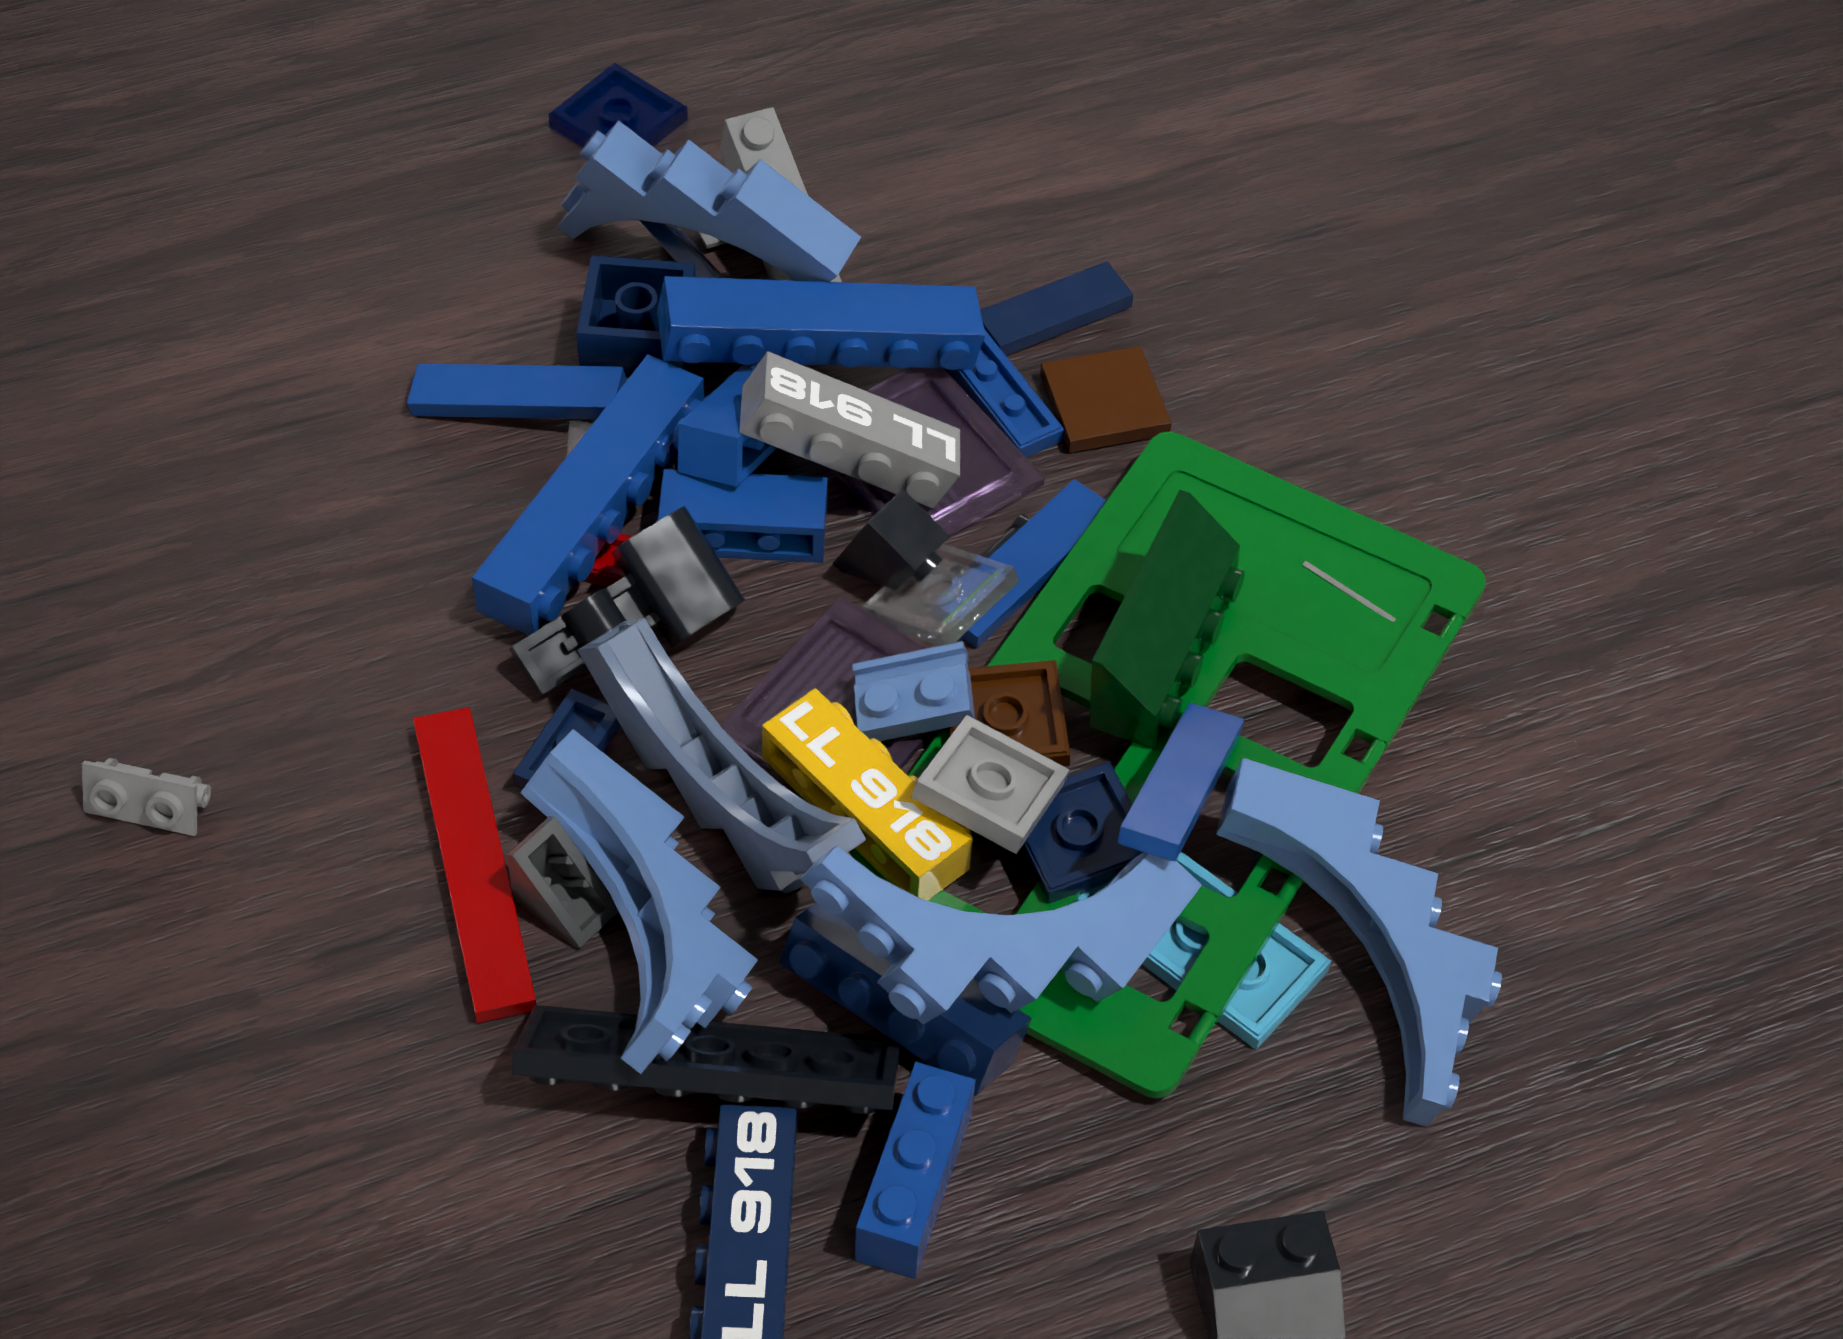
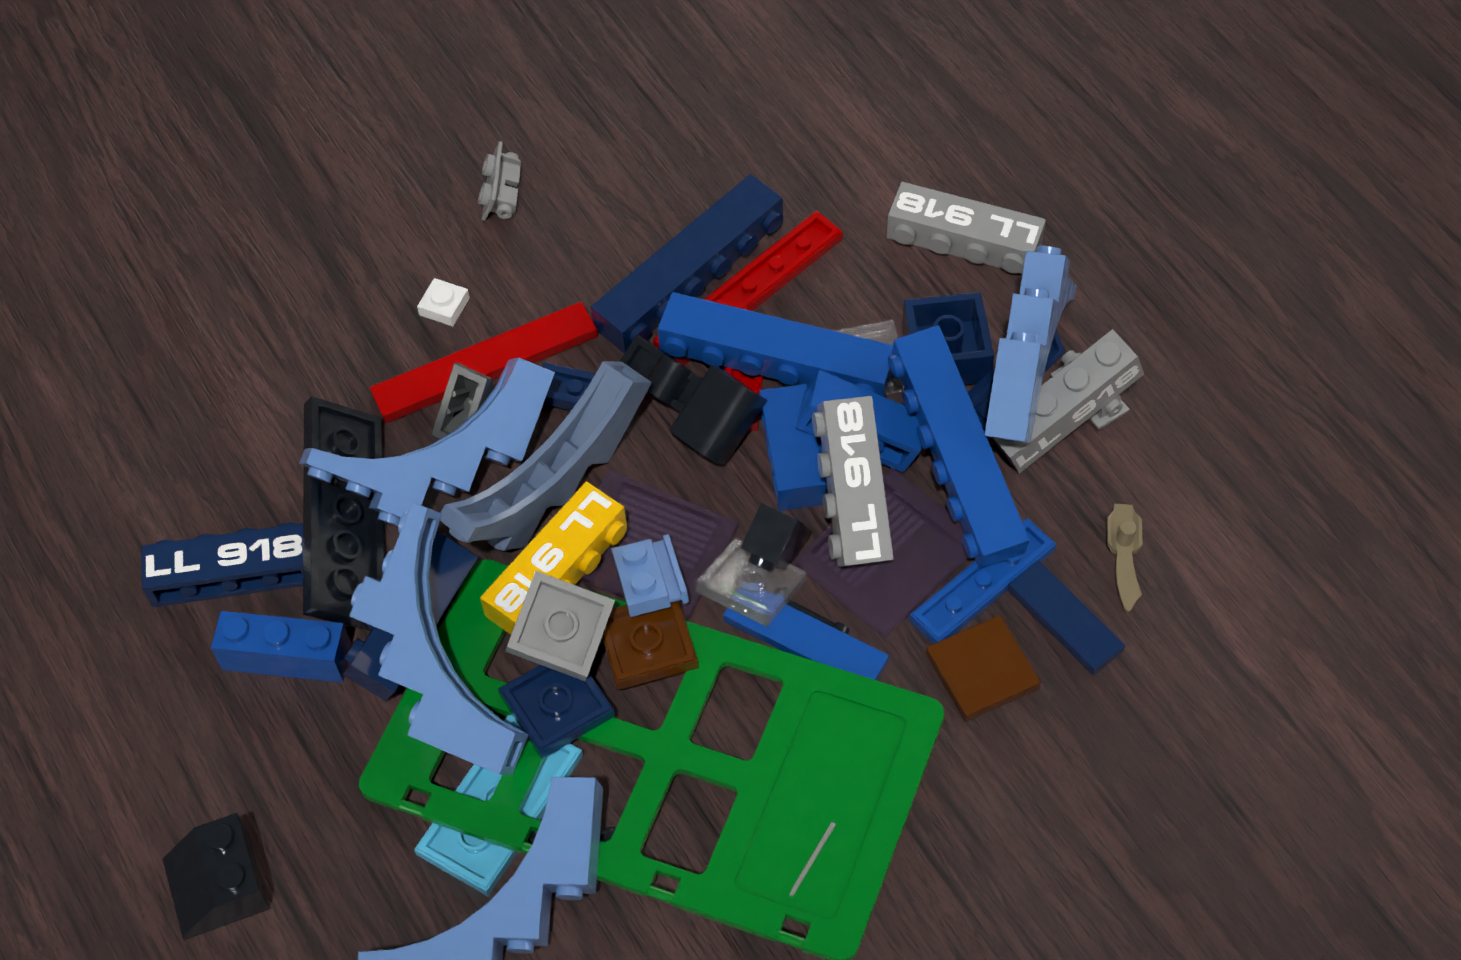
camera: 85 degrees right, 5 degrees up
blue tile [407,364,626,419] -> none
clear blue tile [549,63,688,147] -> none
dark green slope [1089,490,1245,749] -> none
blue tile [1117,702,1244,862] -> none
none -> white plate [417,278,470,326]
none -> dark blue brick [591,174,783,354]
none -> red tile [653,211,843,366]
none -> light grey brick [887,181,1046,274]
none -> dark tan piece [1107,504,1143,613]

